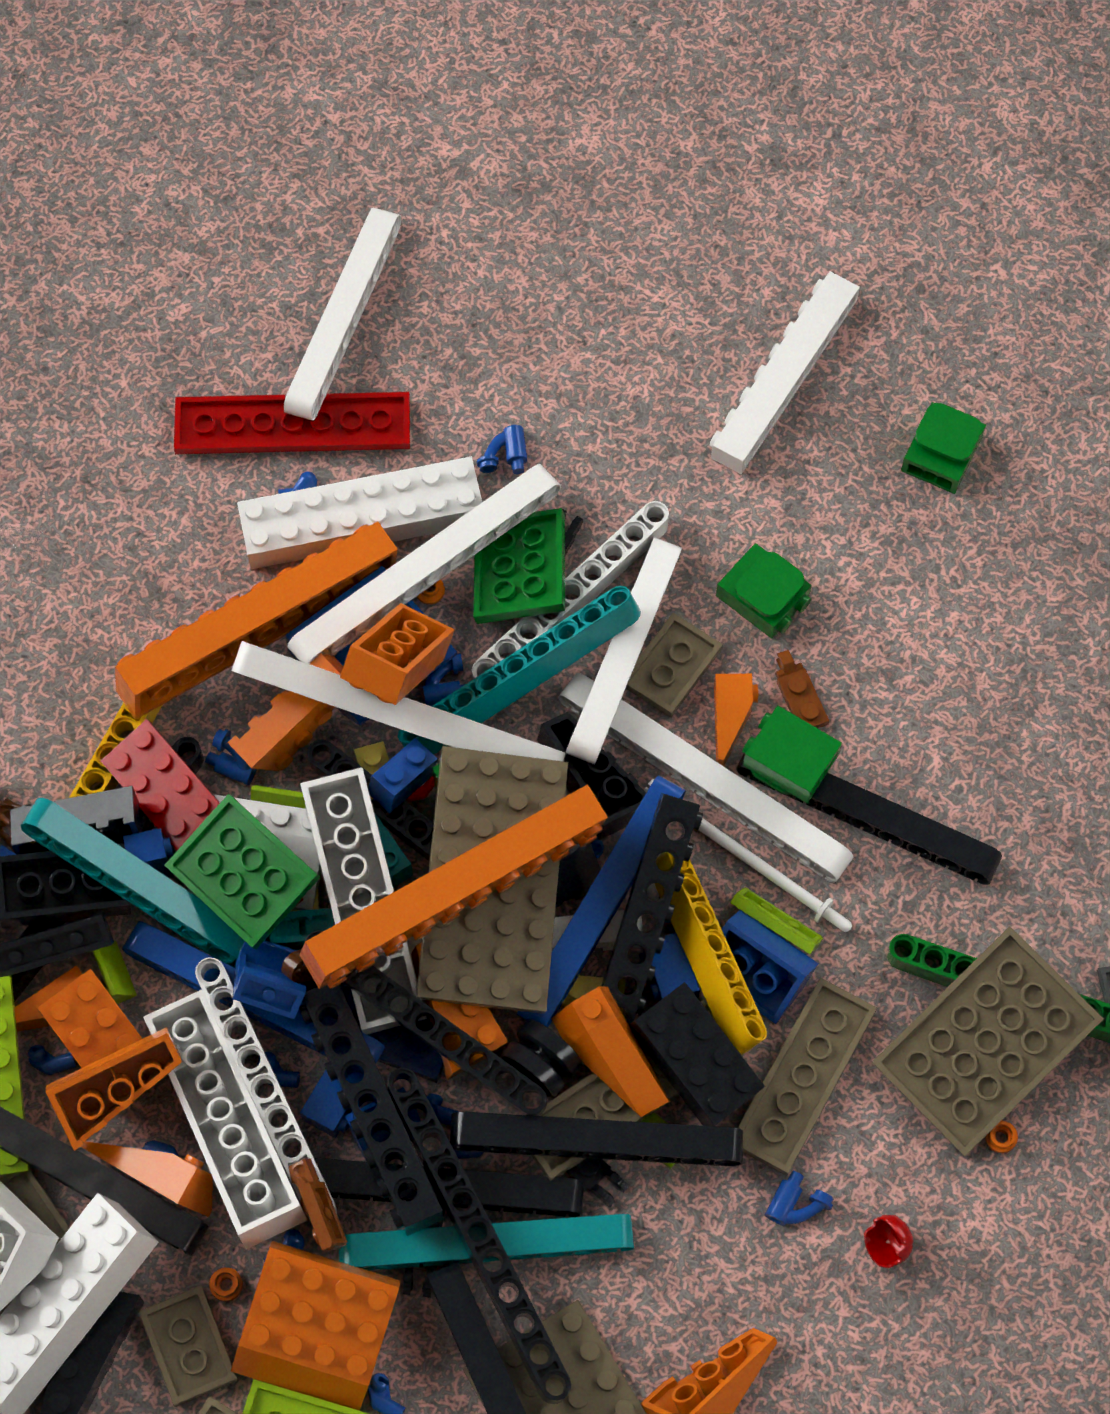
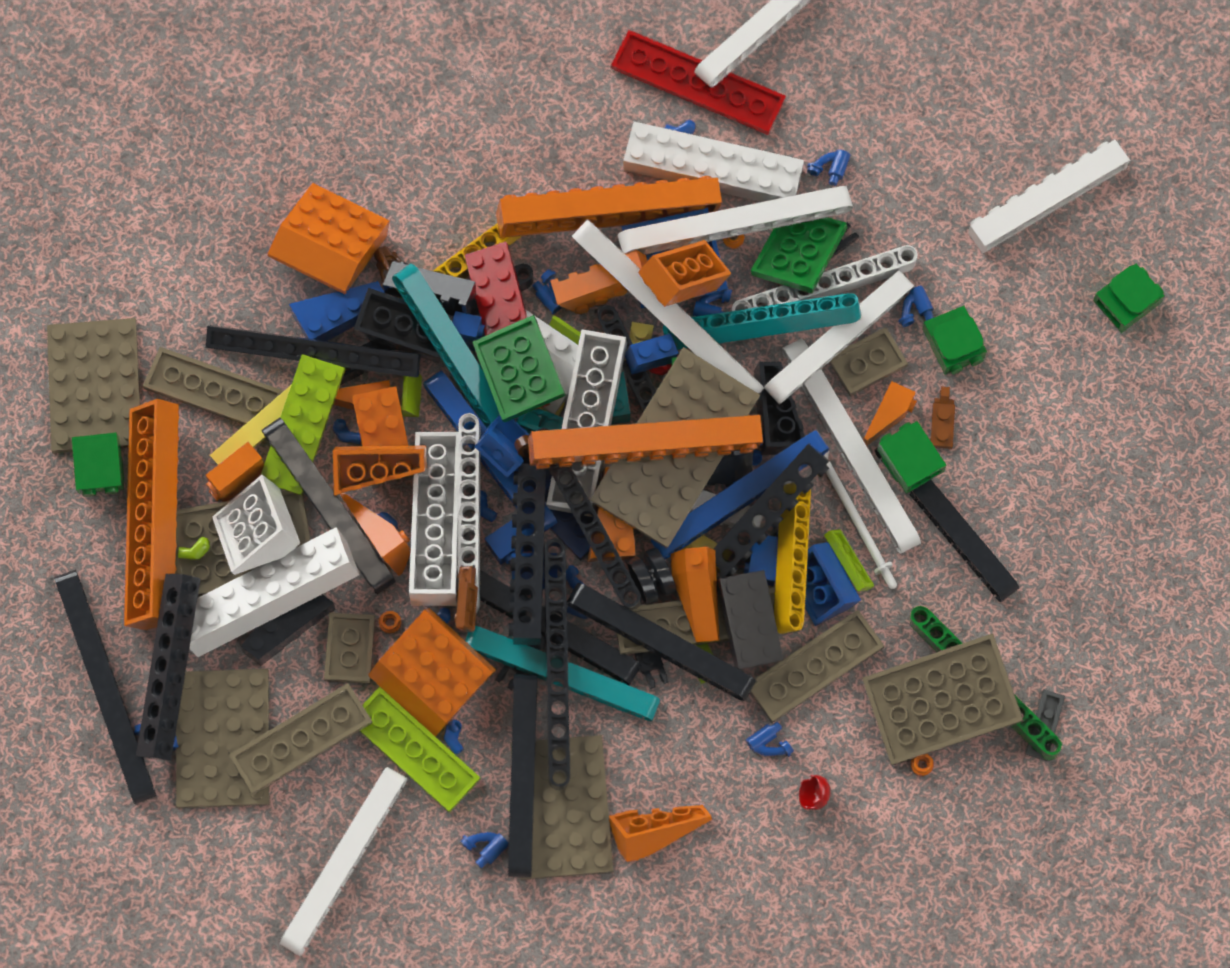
camera: 25 degrees right, 5 degrees up
none -> blue plant [898,285,934,327]

